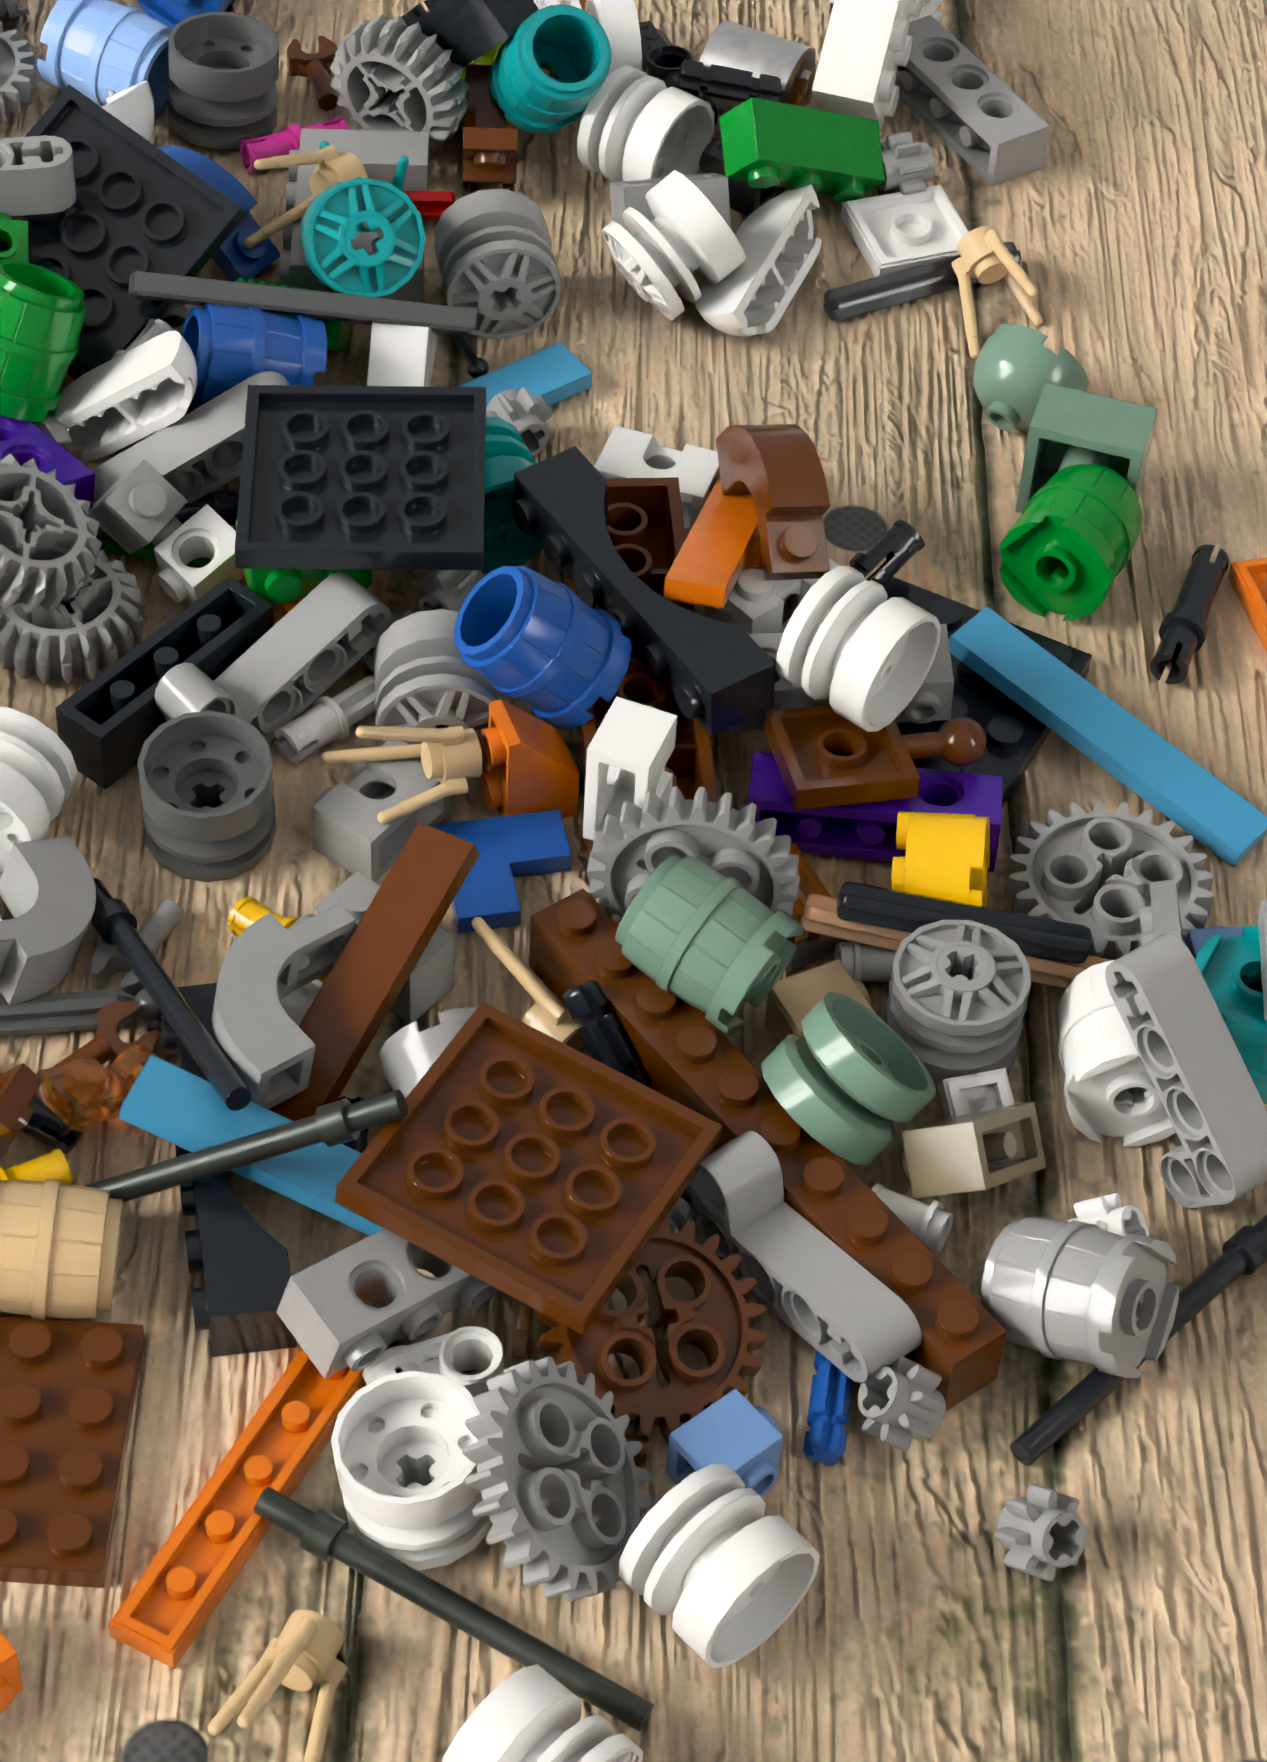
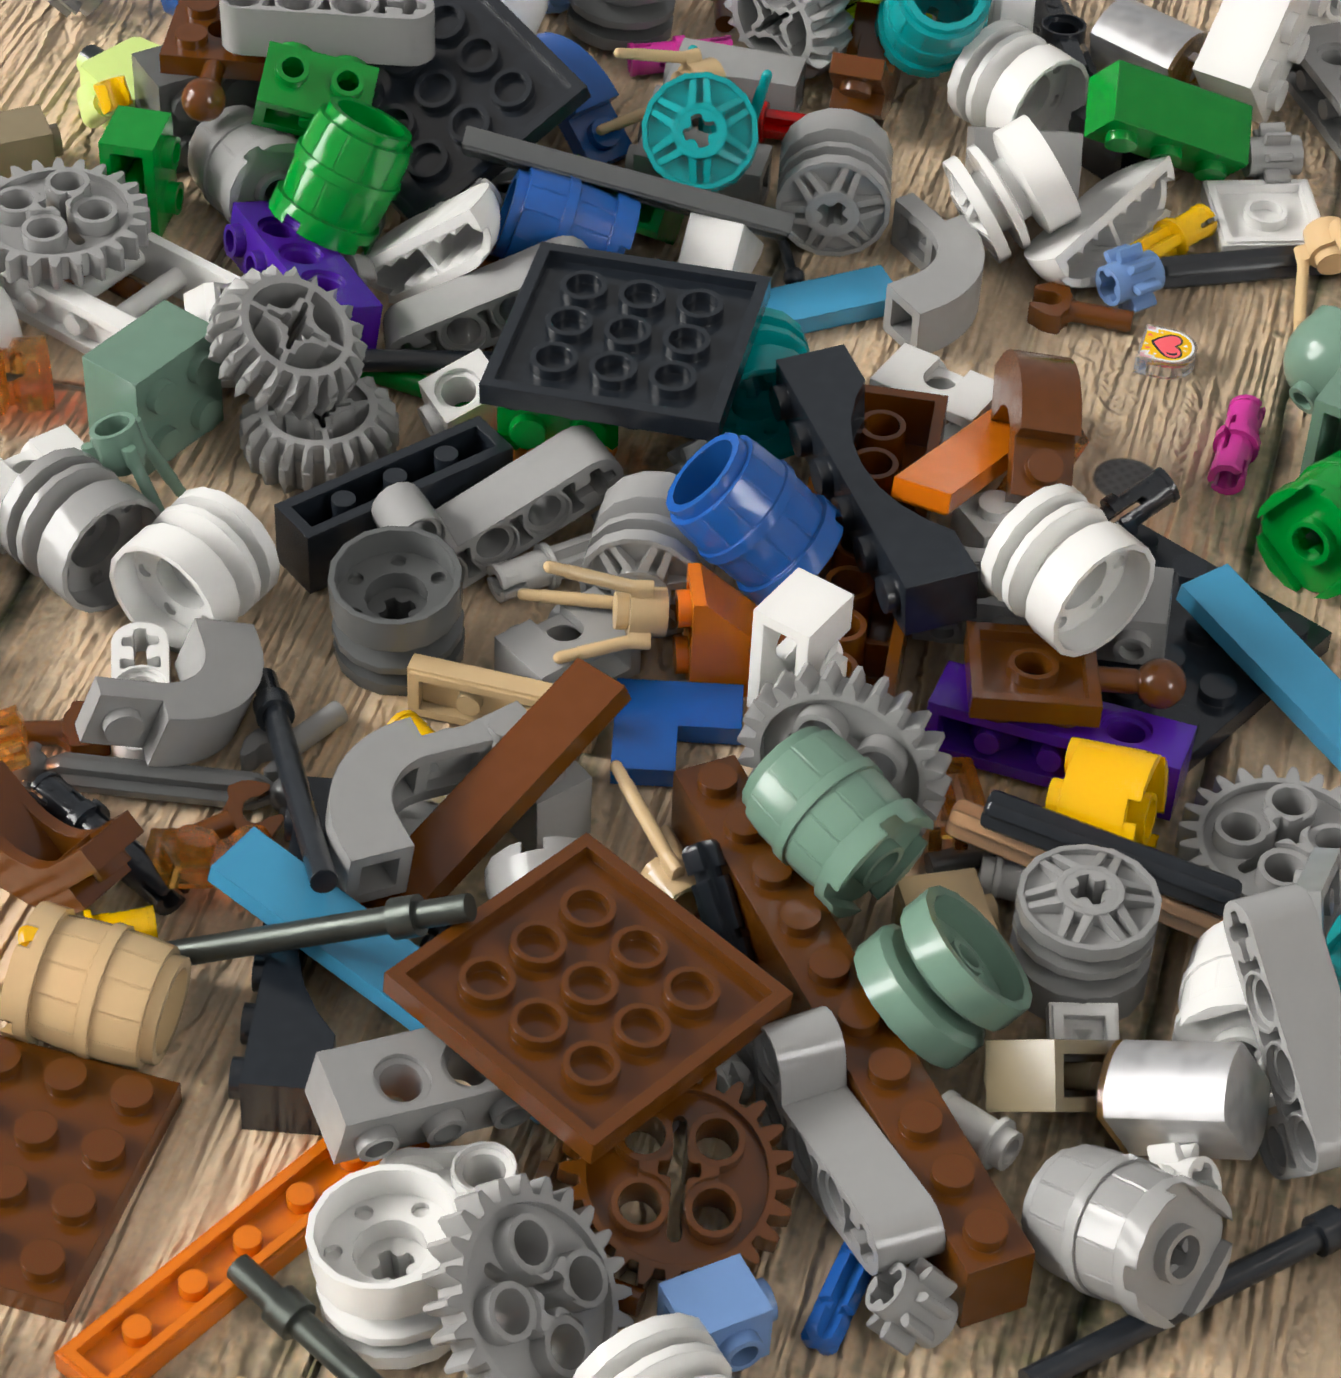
camera: 15 degrees right, 5 degrees down
light grey brick [89,459,187,555] -> none
light grey gear [486,387,554,456] -> none
black axle [677,60,781,103] -> none
none -> tan tile [407,653,598,754]
none -> light grey arch [883,193,985,353]
none -> reddish brown bar [1027,282,1135,334]
none -> medium blue gear [1095,242,1165,313]
none -> flat silver piece [1097,1039,1270,1160]
none -> yellow axle [1130,204,1217,258]
none -> tile [1133,324,1197,380]
none -> dark pink pin [1207,394,1266,495]

